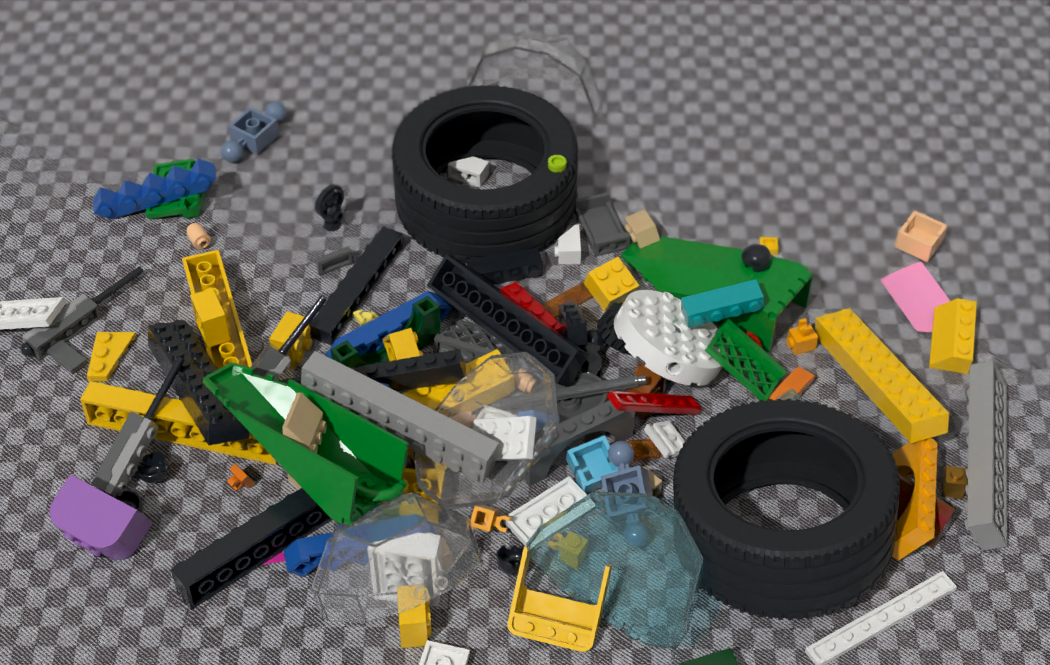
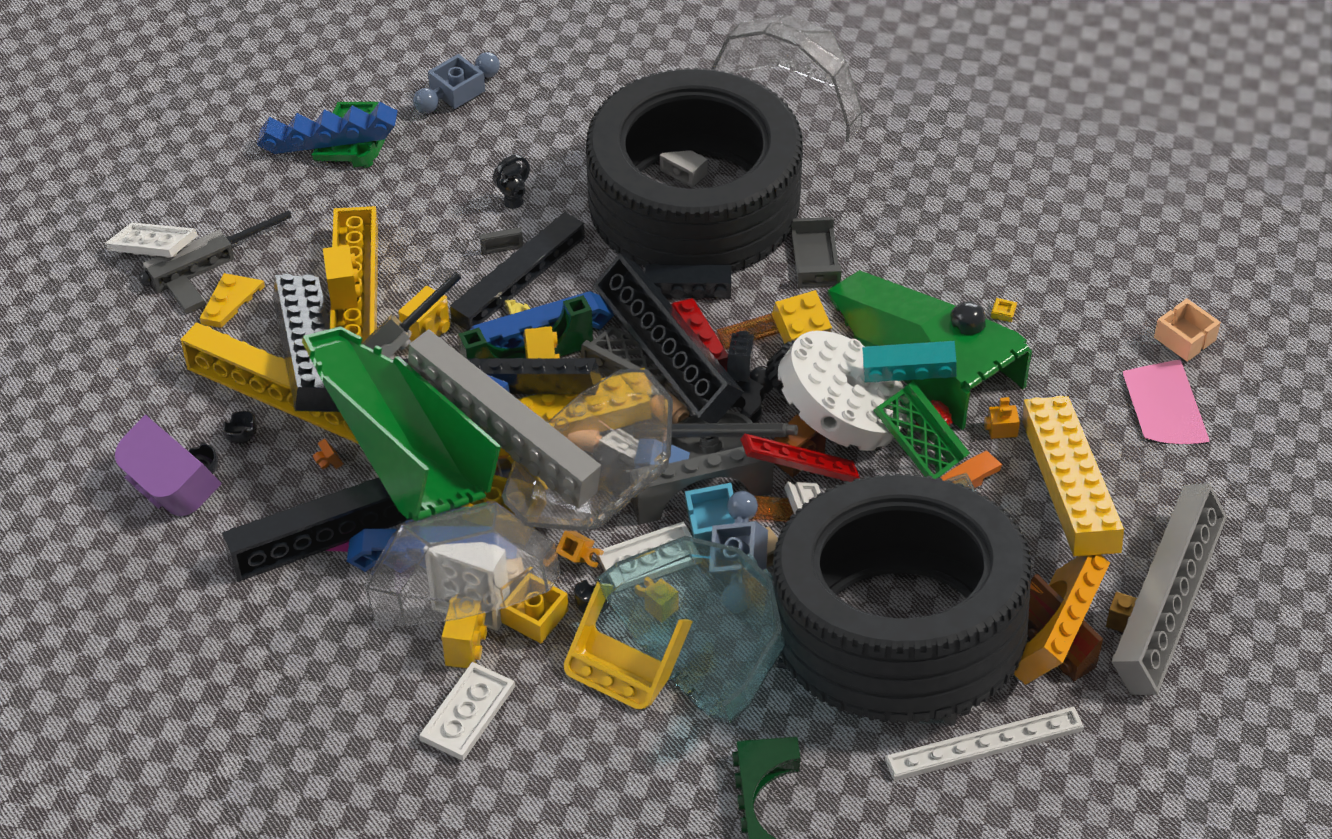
camera: 15 degrees right, 0 degrees up
piece [90,356,185,497] -> none
light nougat brick [186,223,211,249] -> none
tan slope [282,393,327,454] -> none
green plant [356,475,407,502] -> none
white plate [472,416,537,461] -> none
lime tile [548,155,567,173] -> none
white slope [554,225,581,264] -> none
tan brick [624,209,660,248] -> none
yellow slope [929,298,977,374] -> none
none -> yellow brick [500,572,569,644]

